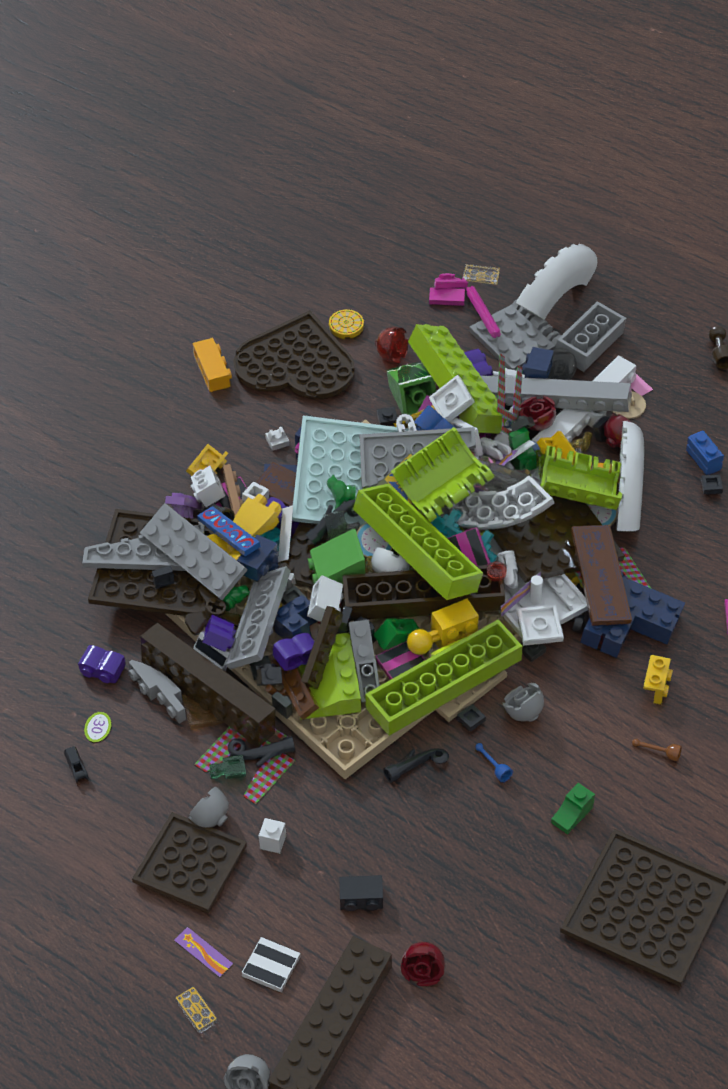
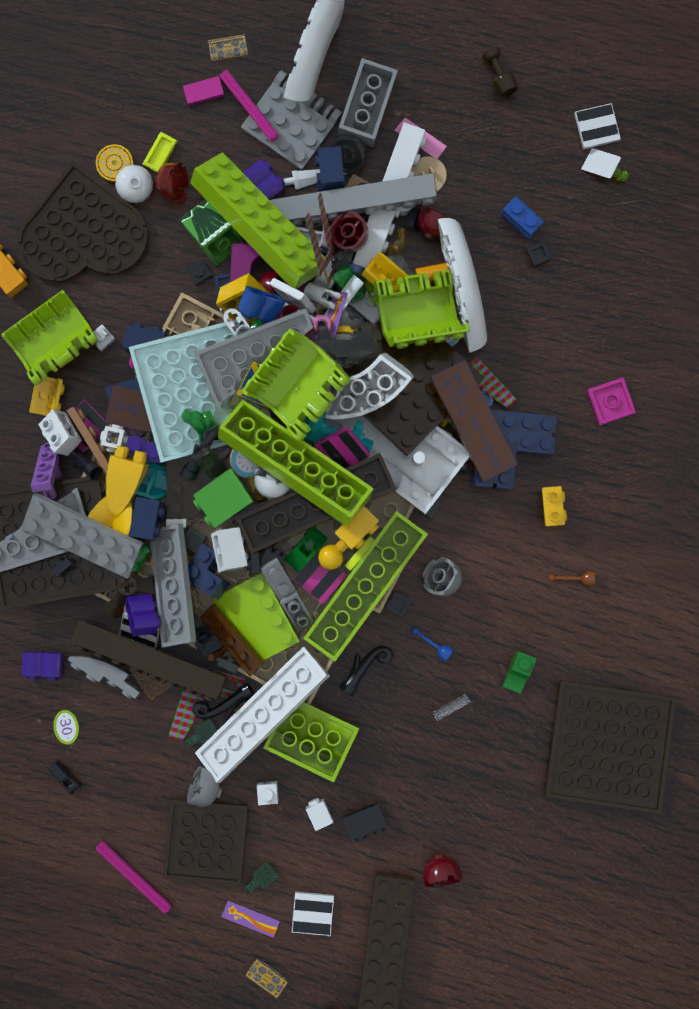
camera: 20 degrees left, 35 degrees up
blue tile [197,506,261,556] -> none
dark purple brick [272,633,315,670] -> none
white sticker [278,505,293,562] -> none
dark brown plate [301,606,343,689] -> none
white tile [429,375,475,422] -> none
dark pink plate [434,273,468,288] -> none
clear red tile [487,561,507,581] -> none
white hinge [497,551,519,589] -> none
white tile [516,604,564,645] -> none
none -> lime hinge [1,290,99,386]
none -> dark pink axle [96,841,172,914]
none -> white cylinder [115,165,153,204]
none -> neon yellow tile [142,132,178,175]
none -> white plate [195,646,330,783]
none -> clear green plate [245,860,279,894]
none -> lime slope [263,702,359,782]
none -> white brick [306,798,334,831]
none -> clear tile [432,694,471,721]

